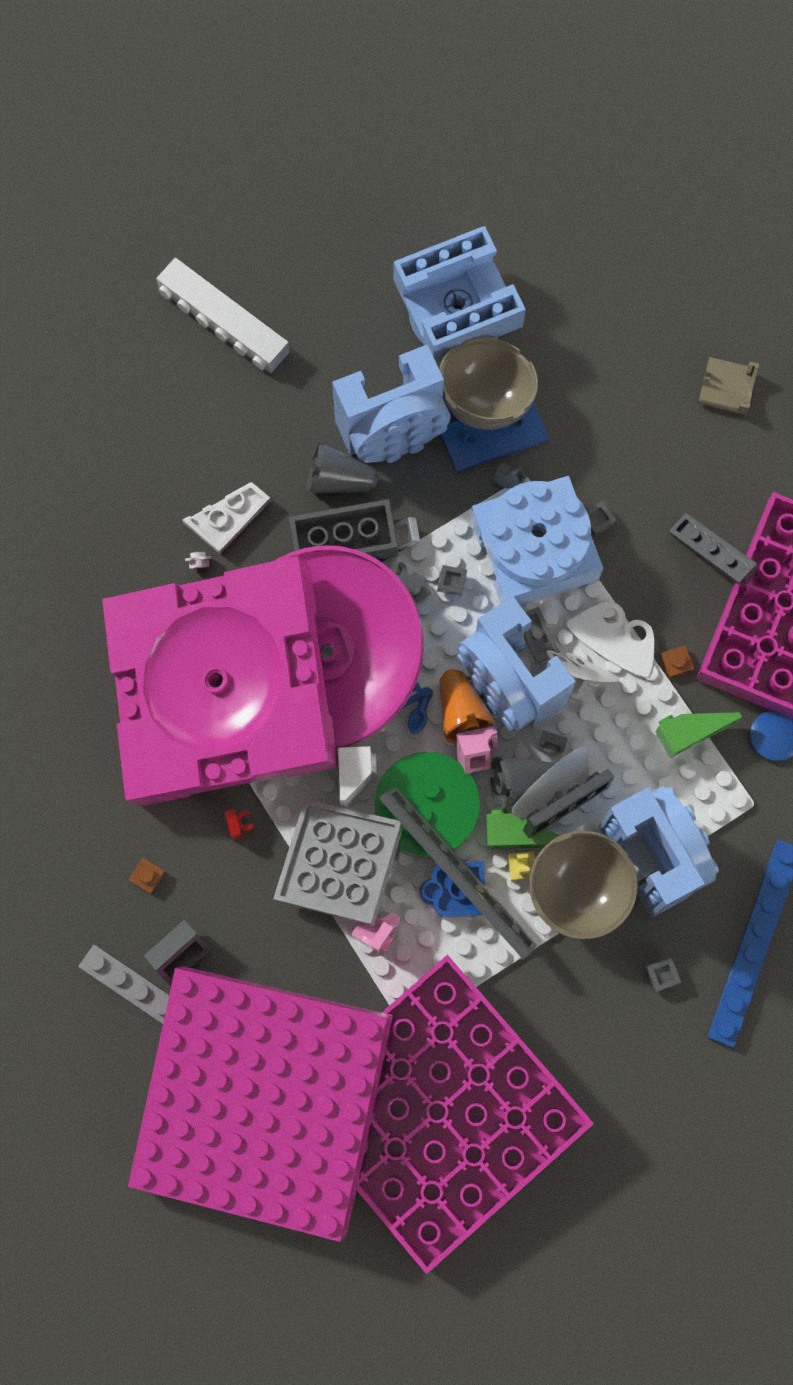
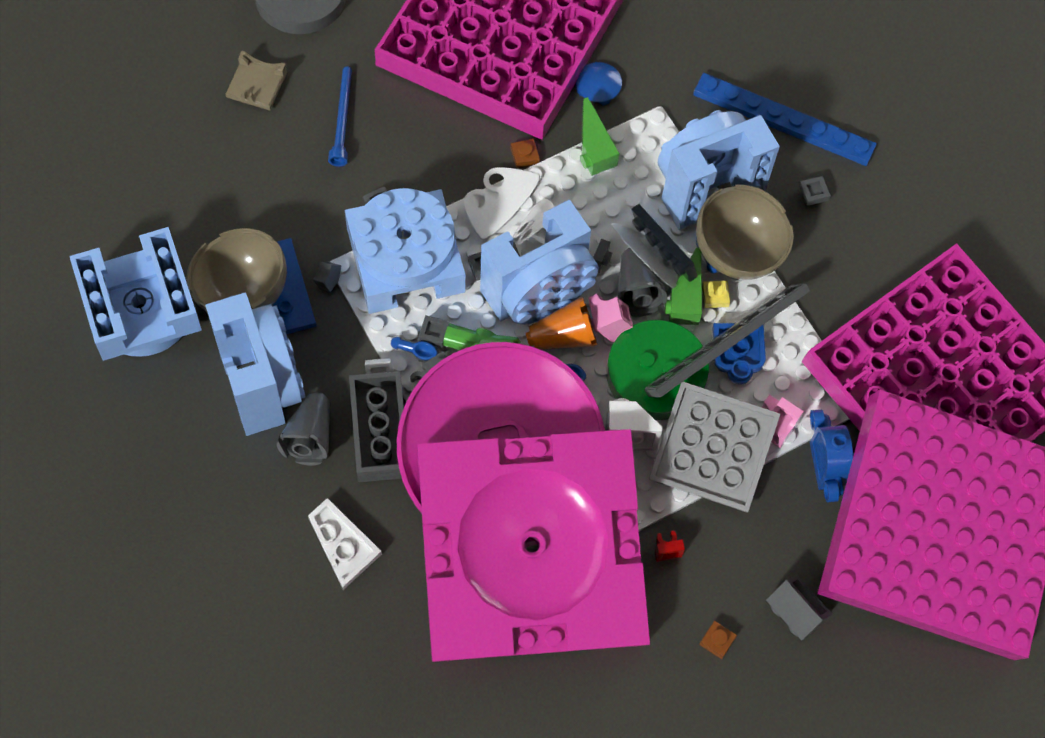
camera: 90 degrees left, 10 degrees down
light grey plate [78,945,169,1024] -> none
white brick [156,258,289,373] -> none
white plate [185,552,212,569] -> none
plate [669,513,759,587] -> none
none -> blue piece [328,66,352,167]
none -> blue piece [391,337,438,361]
none -> bright green piece [443,323,521,350]
none -> blue piece [810,409,853,502]

